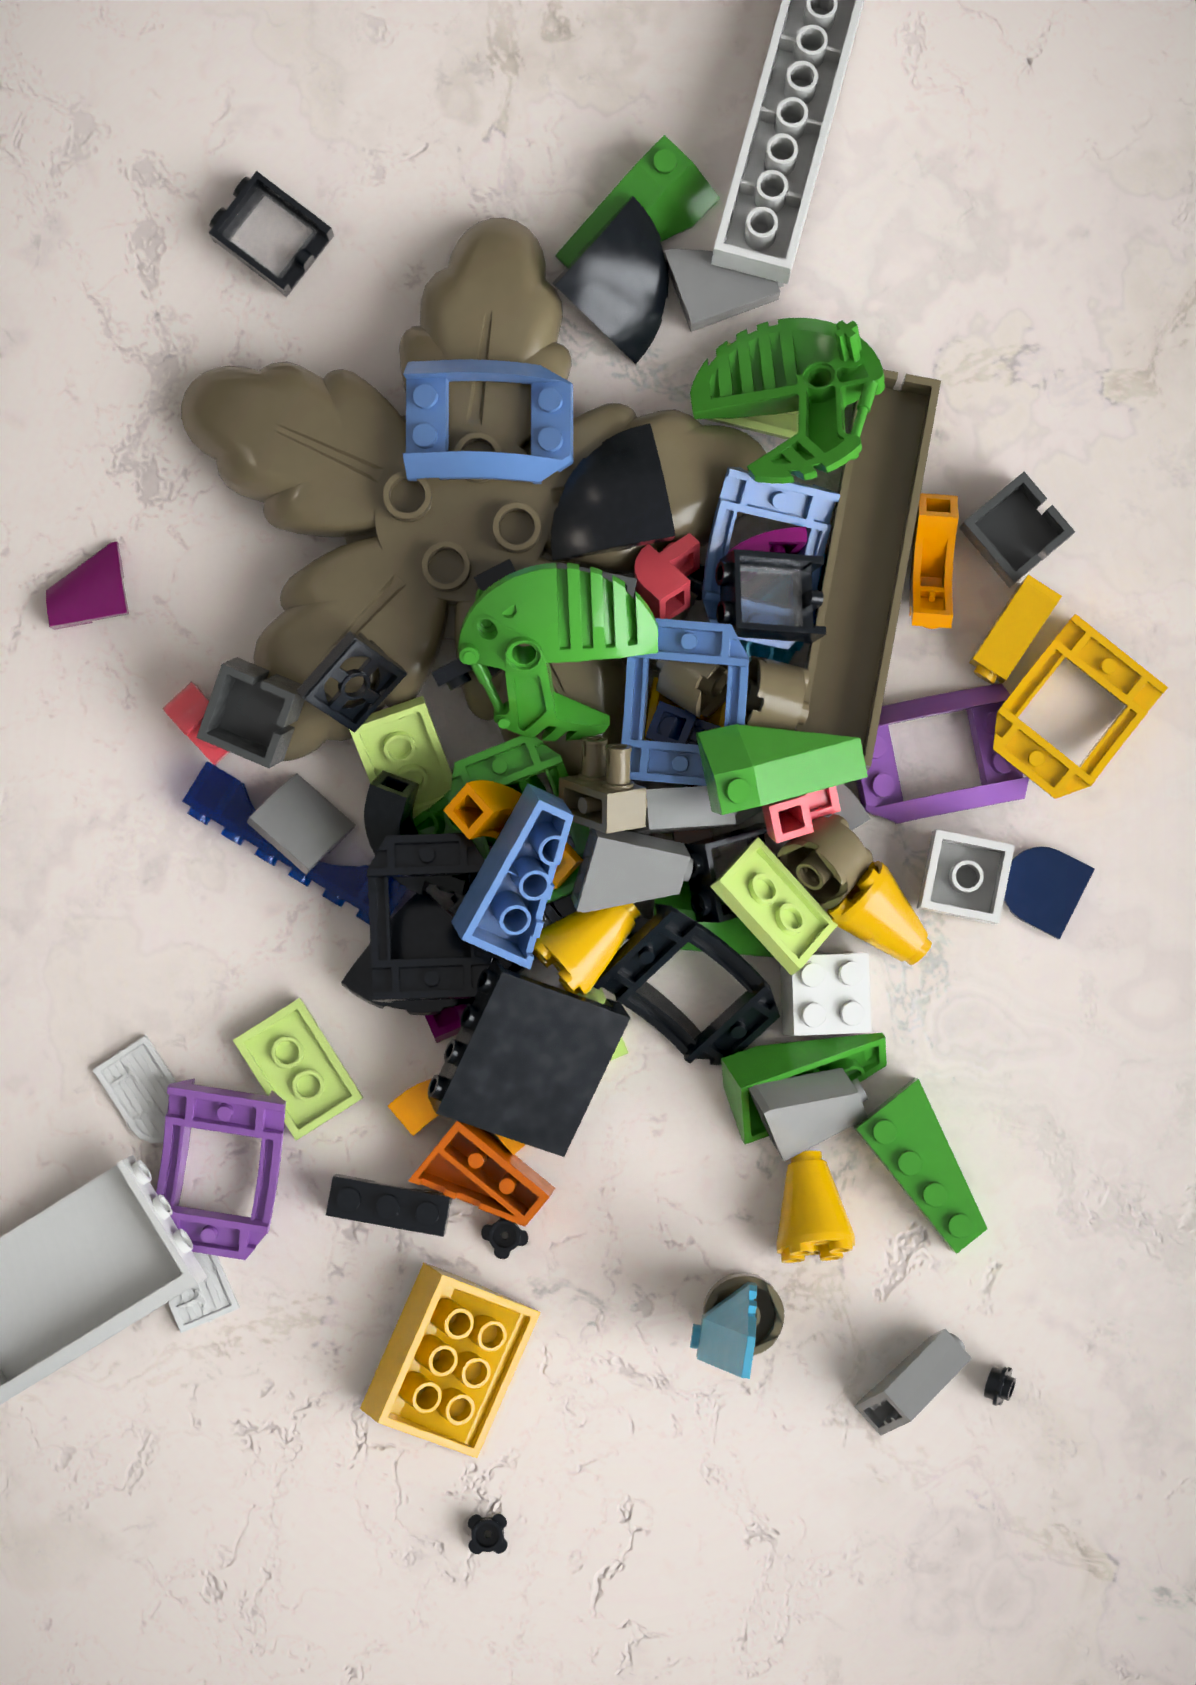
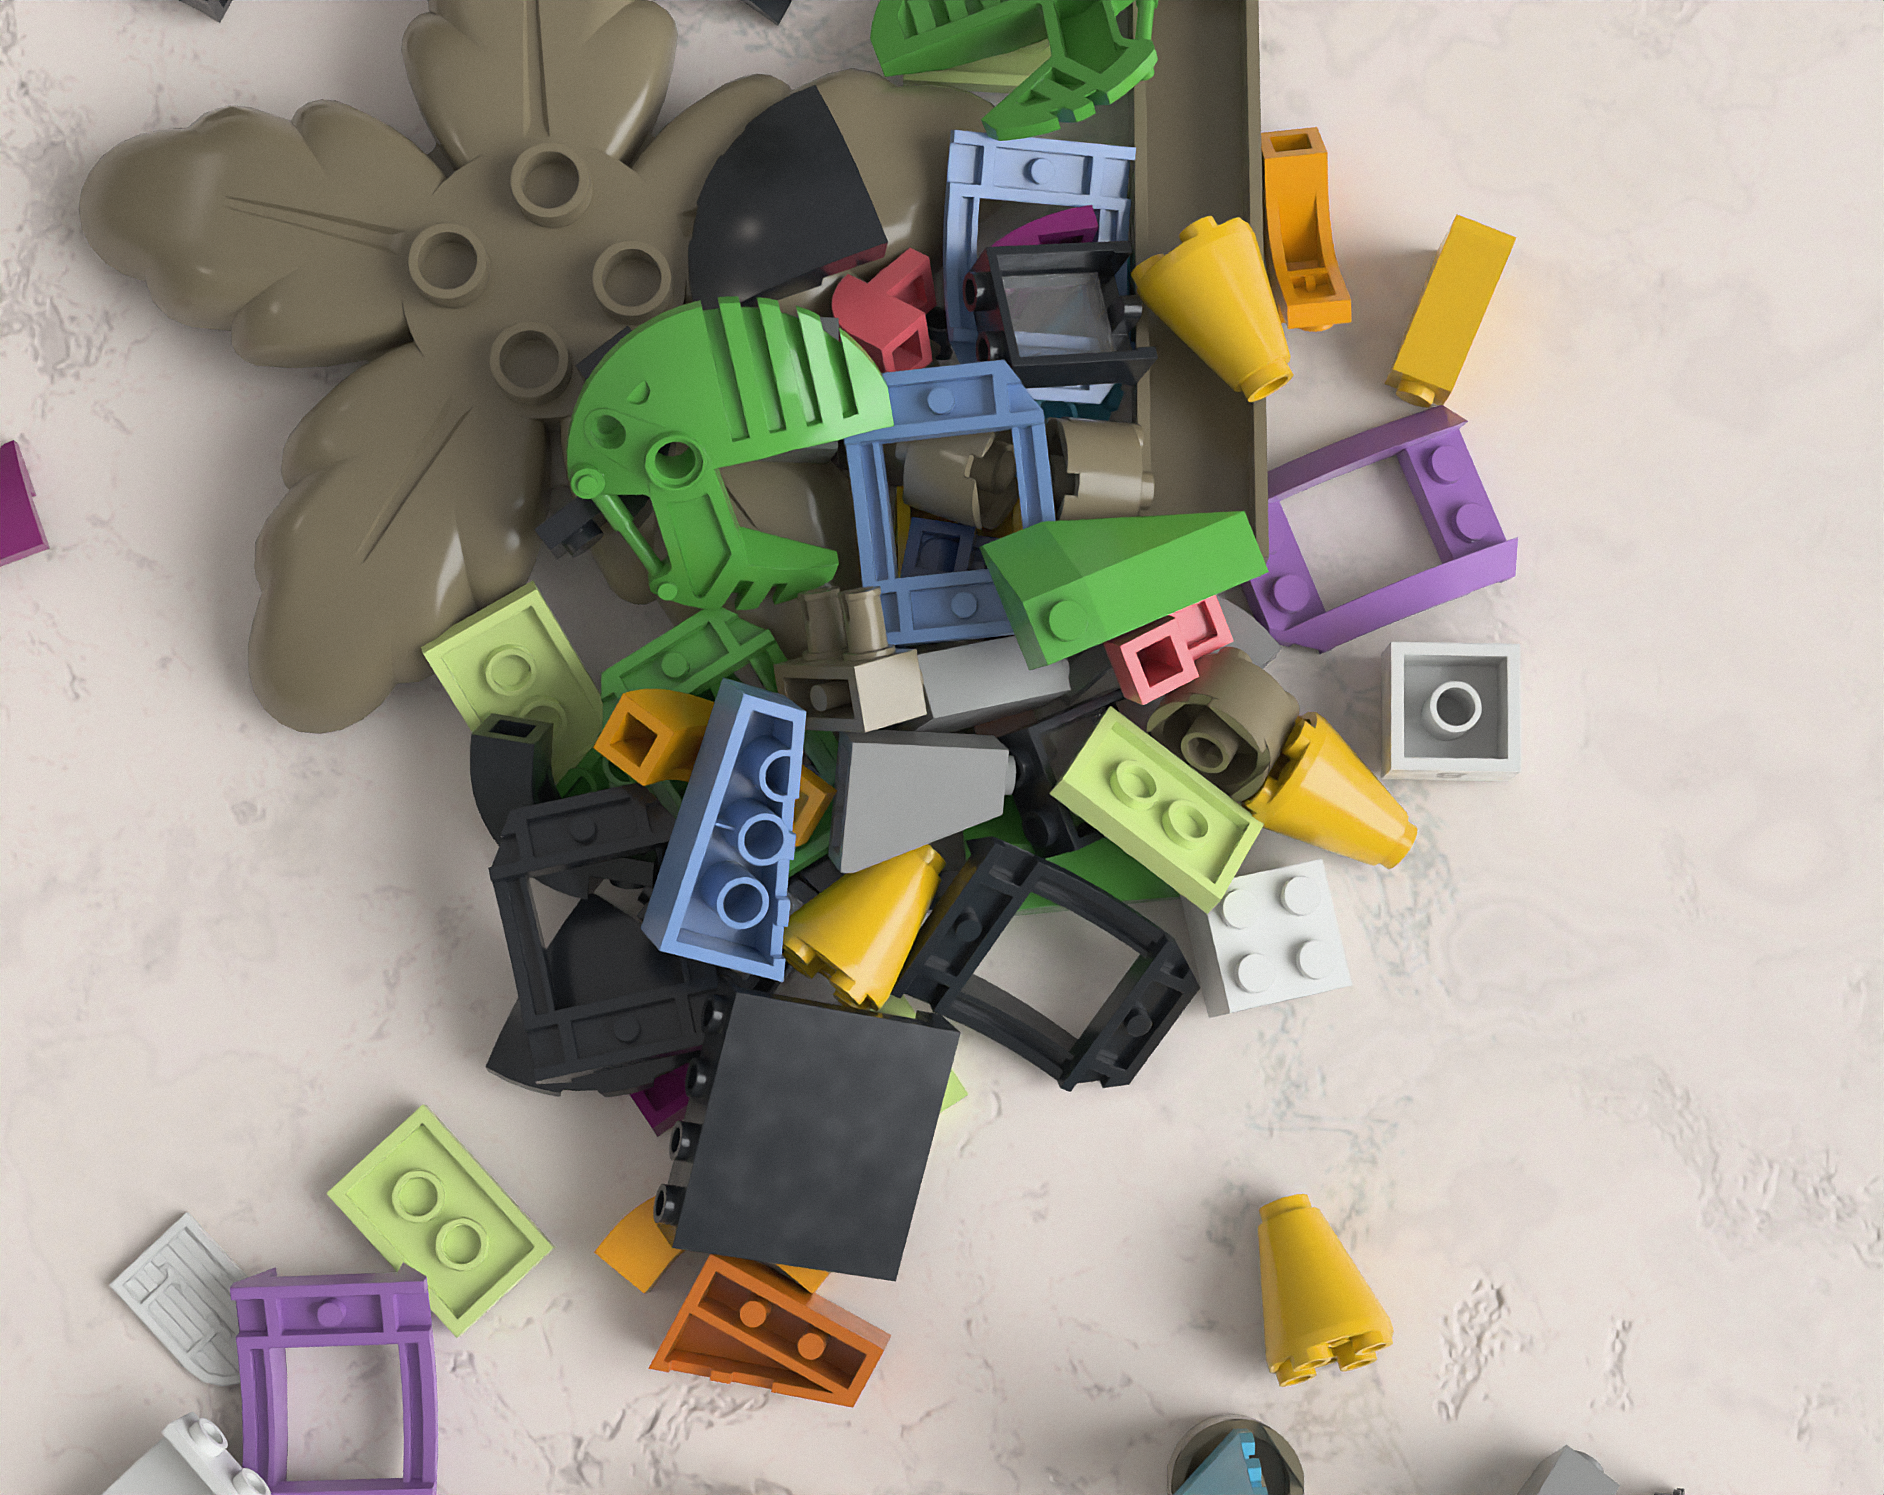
camera: 15 degrees left, 5 degrees down
coral brick [163,682,230,766] -> none
clear blue arch [182,761,410,925] -> none
dark grey piece [196,657,305,768] -> none
light grey slope [247,774,356,875] -> none
black piece [296,631,407,733] -> none
black arch [326,1174,452,1237] -> none
medium blue wedge [402,359,573,484] -> none
black plate [481,1217,529,1259] -> none
bright green wedge [721,1033,887,1144] -> none
light grey slope [748,1068,868,1162] -> none
bright green wedge [854,1078,988,1254] -> none
dark grey piece [959,471,1075,588] -> none
yellow wedge [993,614,1168,799] -> none
dark blue tile [1004,847,1095,939] -> none
none -> yellow cone [1131,216,1294,402]

